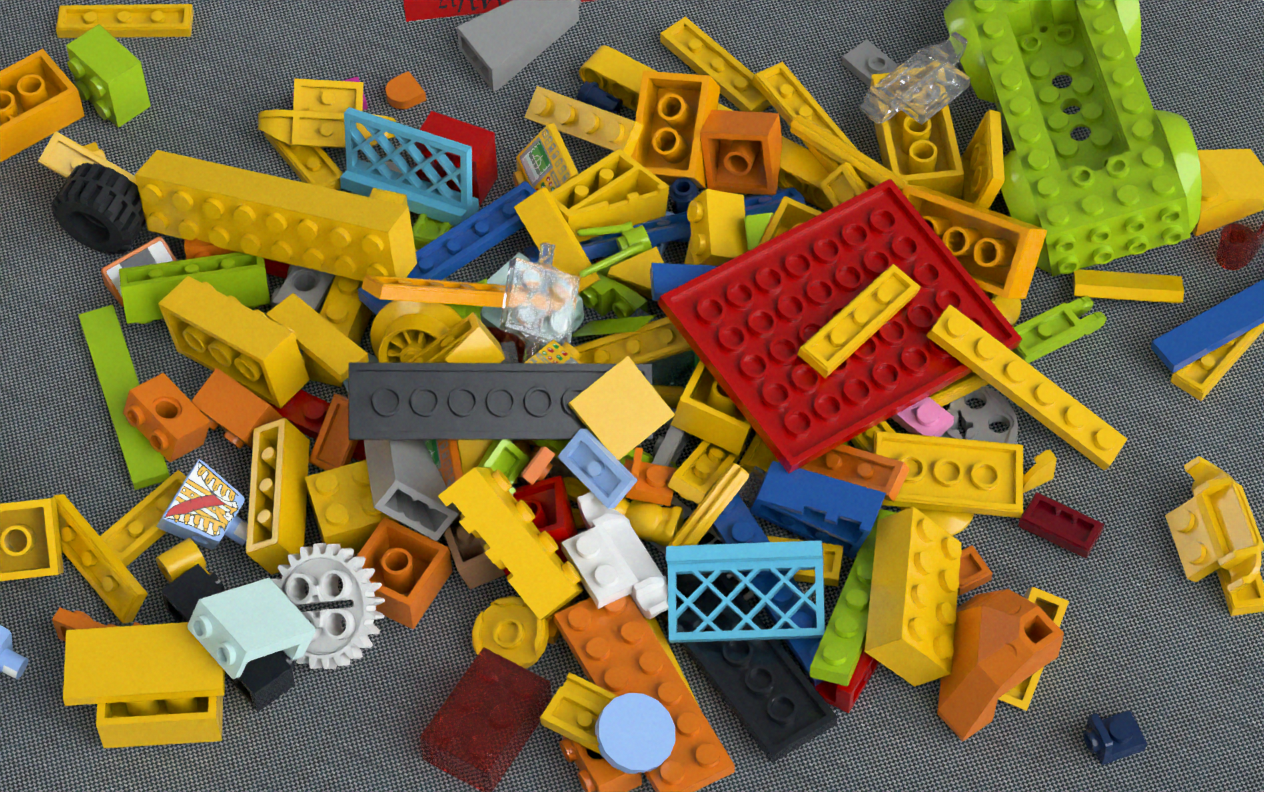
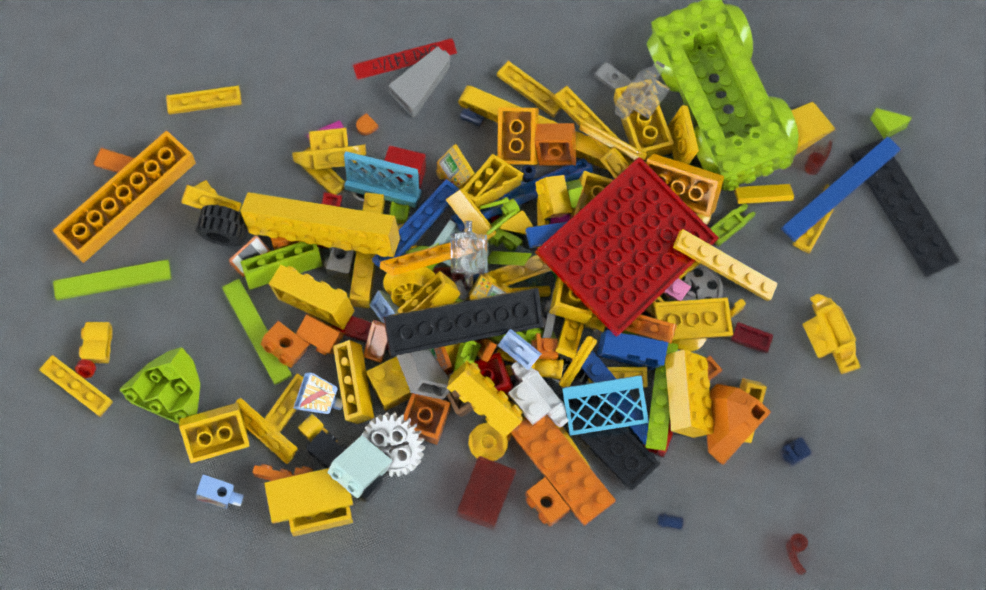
camera: 15 degrees left, 15 degrees up
lime brick [66,24,151,128] -> none
yellow tile [266,293,369,383] -> none
yellow plate [524,86,644,157] -> none
yellow plate [540,672,619,754] -> none
yellow tile [568,356,675,461] -> none
light blue tile [595,693,675,774] -> none
yellow tile [797,264,921,378] -> none

